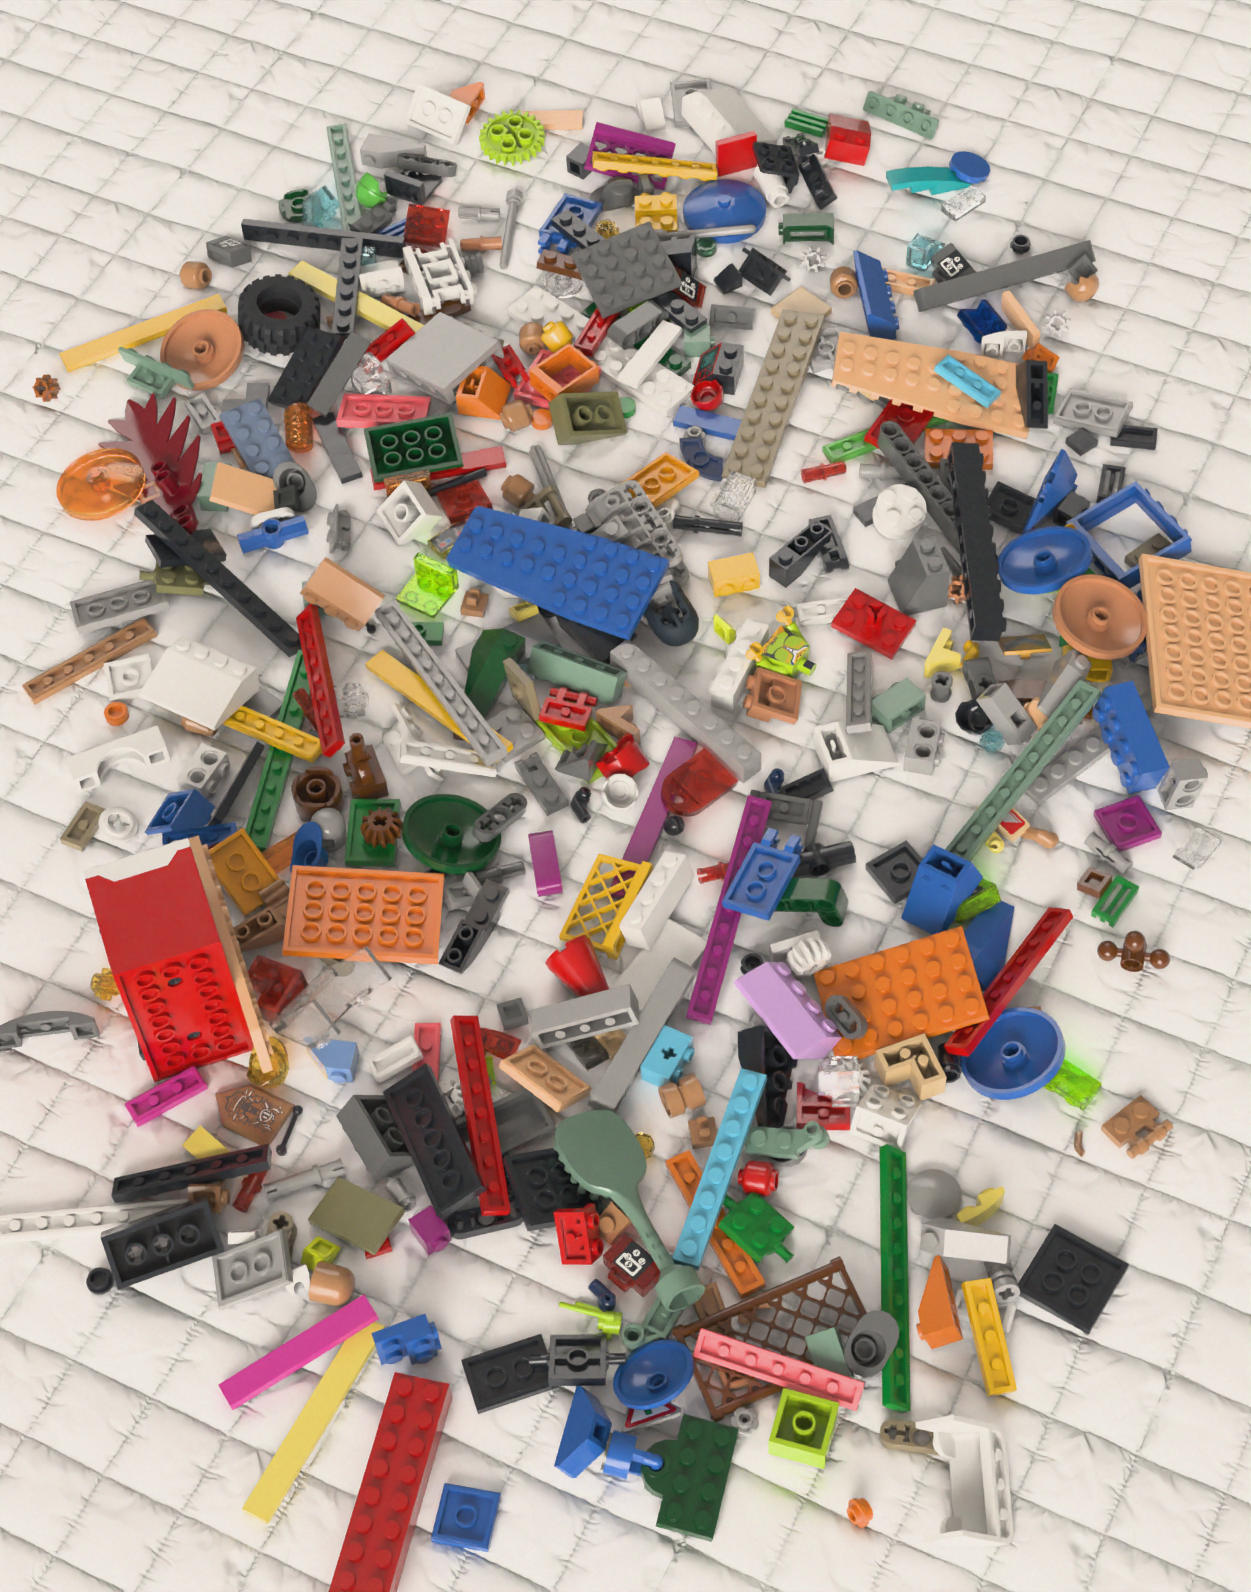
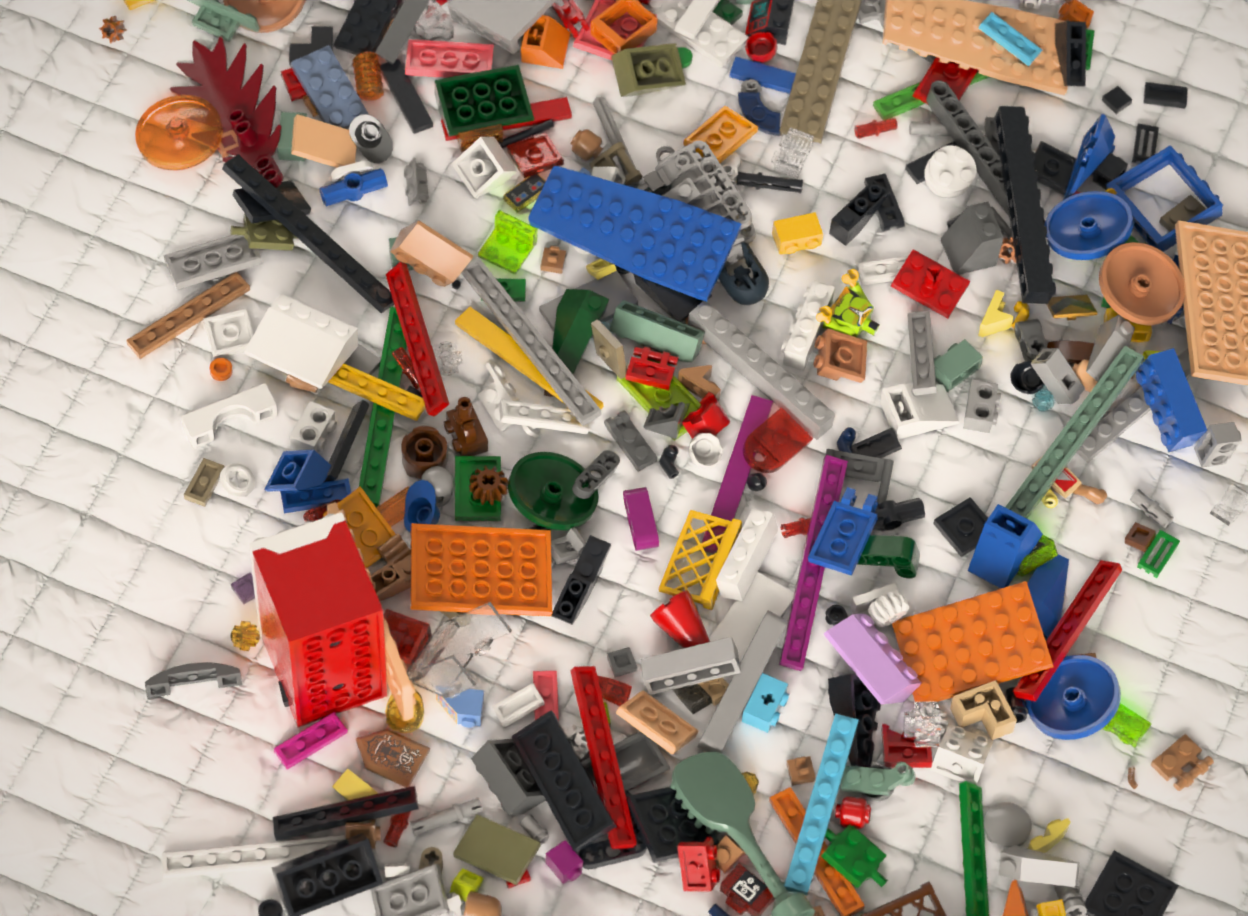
camera: 10 degrees left, 5 degrees up
light grey plate [184,393,221,435] -> none
pearl dark grey plate [273,485,299,510] -> none
black hinge [276,1105,303,1156] -> none
dark grey axle [475,861,525,886] -> none
light grey plate [486,703,545,763] -> none
medium nougat head [499,399,534,432] -> none
orange tile [531,409,553,430] -> none
medium nougat wheel [658,1073,706,1119] -> none
neon yellow slope [713,614,737,644] -> none
dark grey plate [825,995,868,1039] -> none
orange plate [925,428,993,470] -> none
dark grey bush [930,671,953,703] -> none
light grey tile [1053,388,1133,438] -> none
magenta tile [1093,795,1162,852] -> none
reddish brown piece [1097,931,1170,972] -> none

